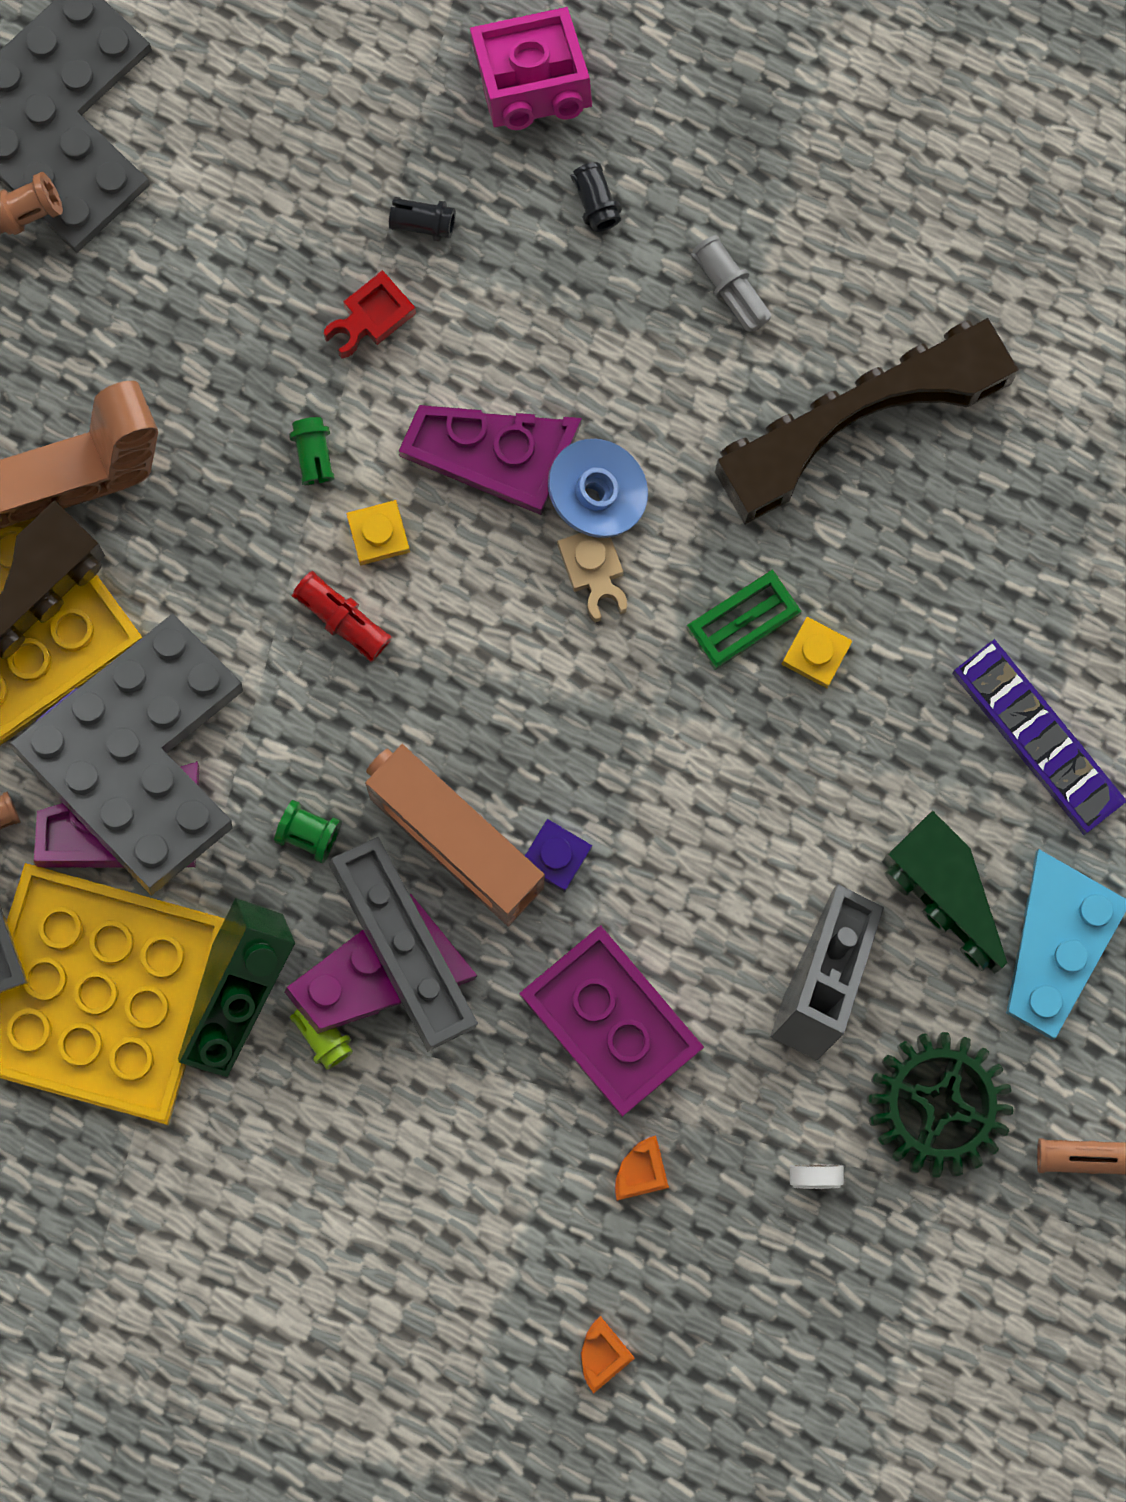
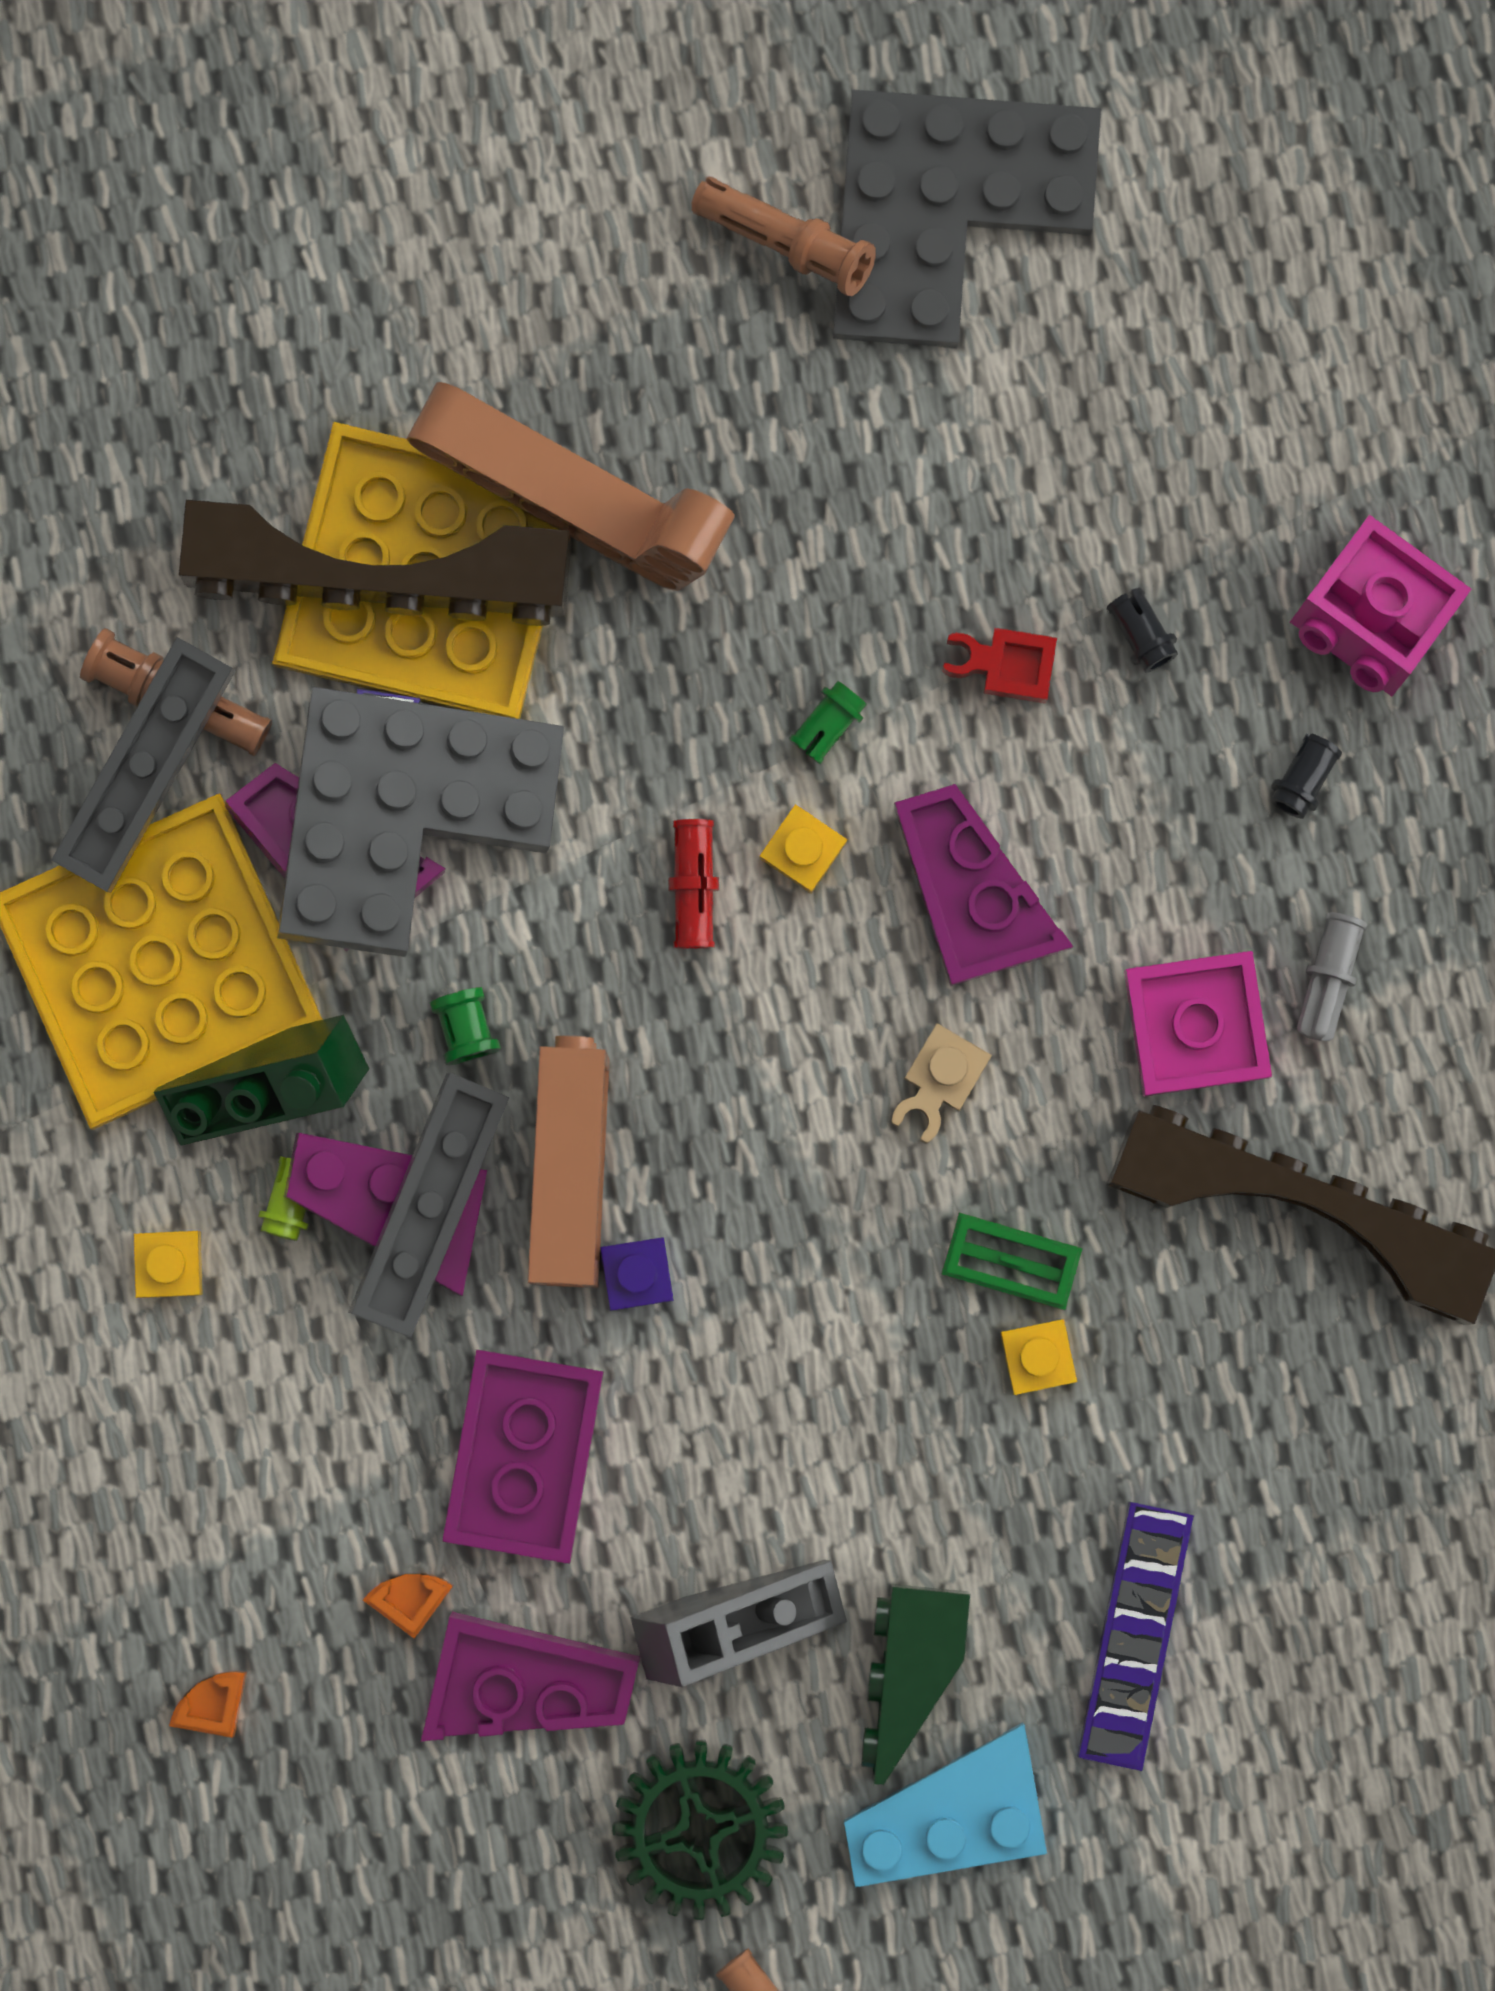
camera: 55 degrees right, 5 degrees up
medium blue dish [548,439,648,538] -> none
white tile [790,1164,844,1189] -> none
none -> yellow plate [134,1231,203,1298]
none -> magenta wing [421,1611,640,1742]
none -> dark pink plate [1124,951,1272,1097]

